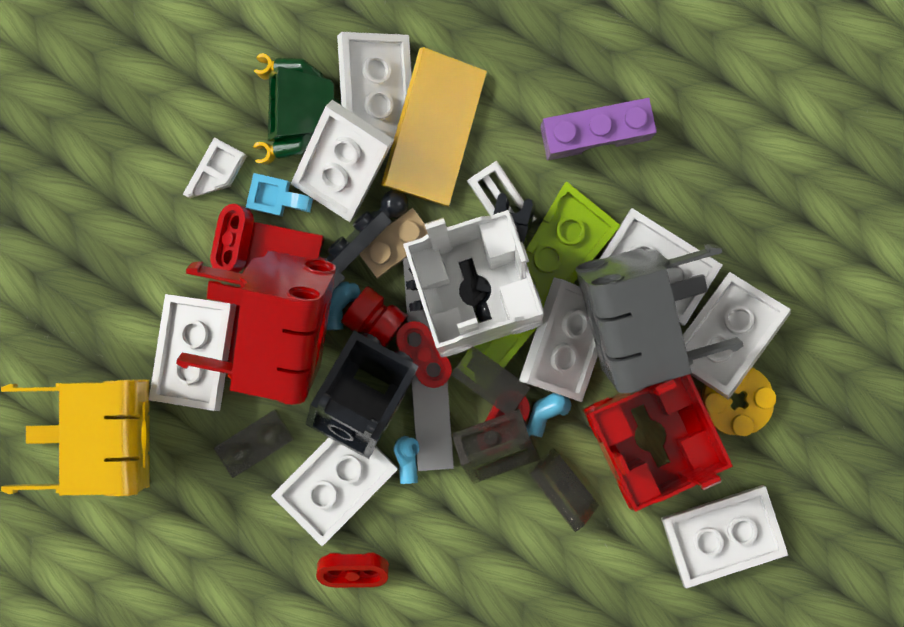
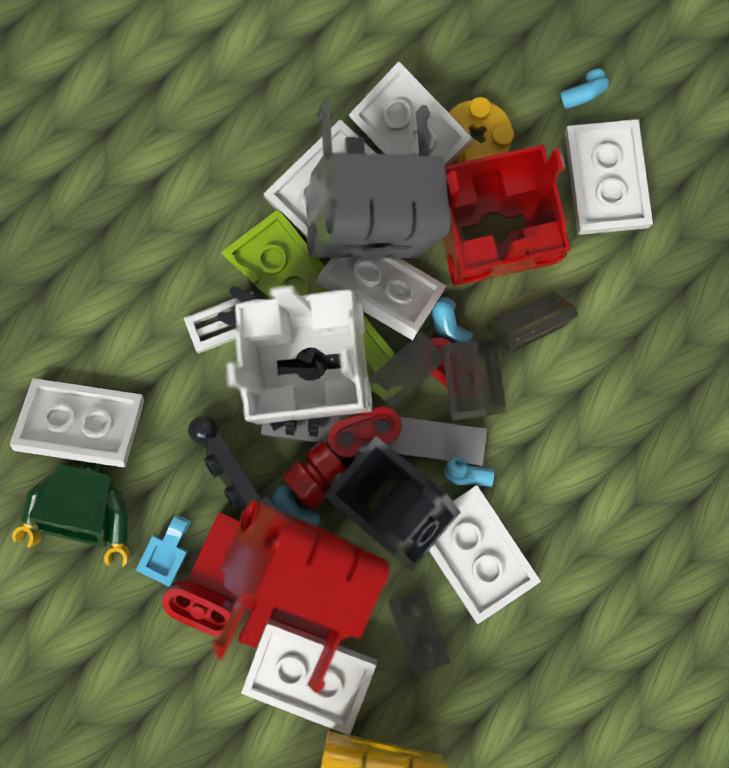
camera: 80 degrees left, 5 degrees down
white tile [183,137,247,198] -> none
white plate [291,100,394,222] -> none
red plate [316,553,389,588] -> none
tan plate [359,208,428,279] -> none
yellow tile [381,47,487,206] -> none
medium lavender arch [540,98,657,161] -> none
none -> medium azure arm [561,68,609,109]

